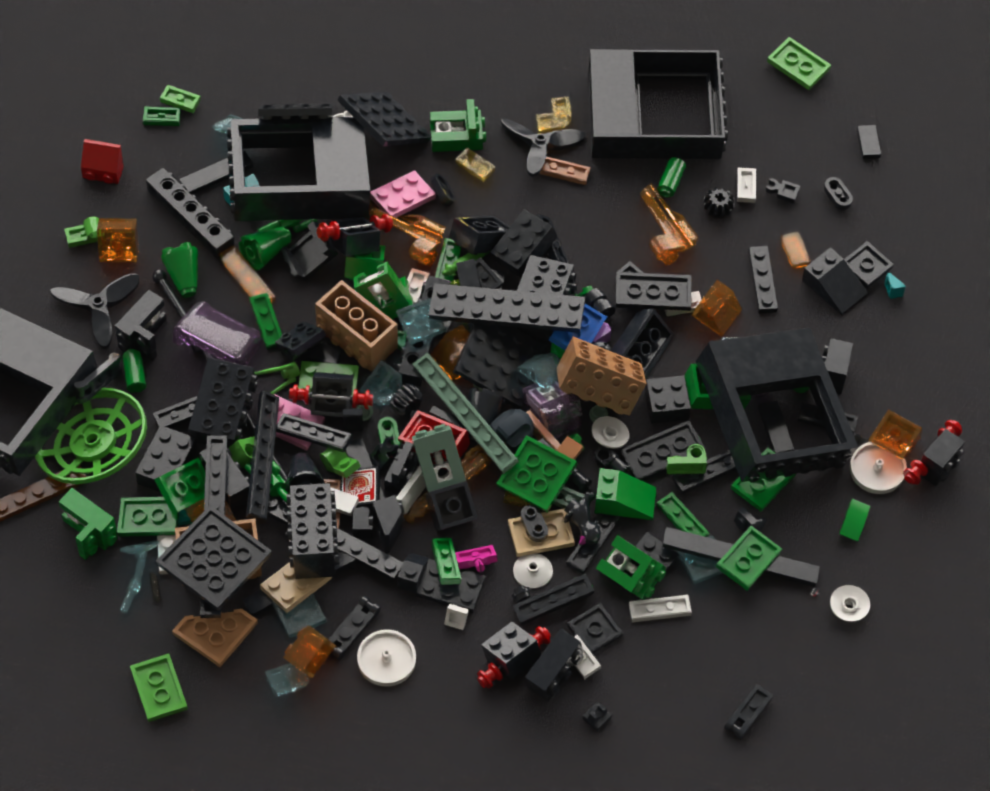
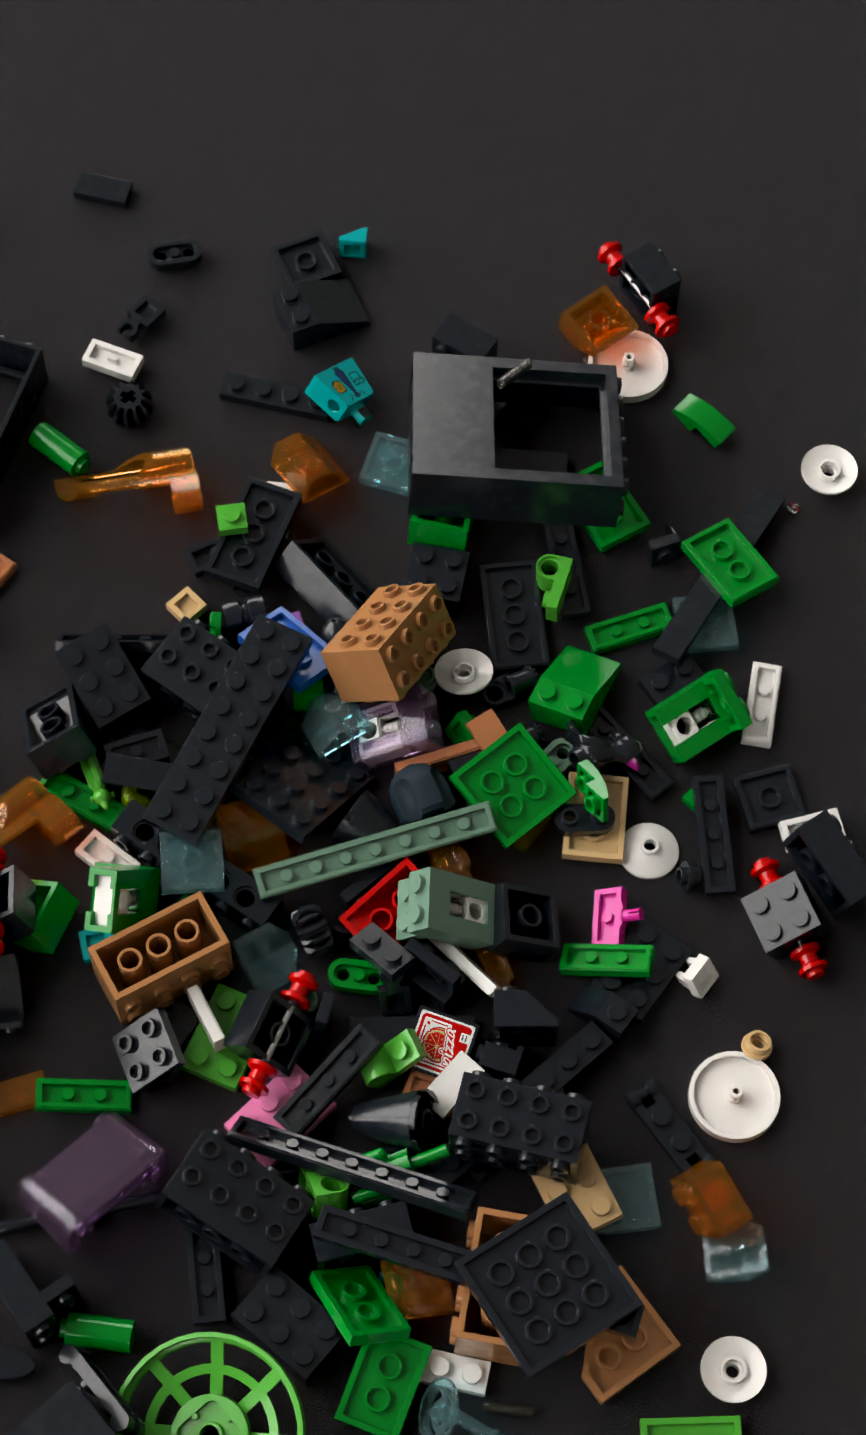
camera: 70 degrees left, 5 degrees up
bright green plant [254,362,300,395] -> none
clear orange tile [780,232,811,269] -> none
none -> tan plate [166,586,208,622]
none -> white tile [187,984,226,1053]
none -> bright green plate [216,502,248,537]
none -> teal torso [305,357,374,426]
none -> black plate [350,922,416,983]
none -> clear smoke piece [497,358,534,389]
none -> green slope [576,759,609,823]
none -> white dish [700,1336,767,1403]
none -> tan plate [741,1030,773,1061]

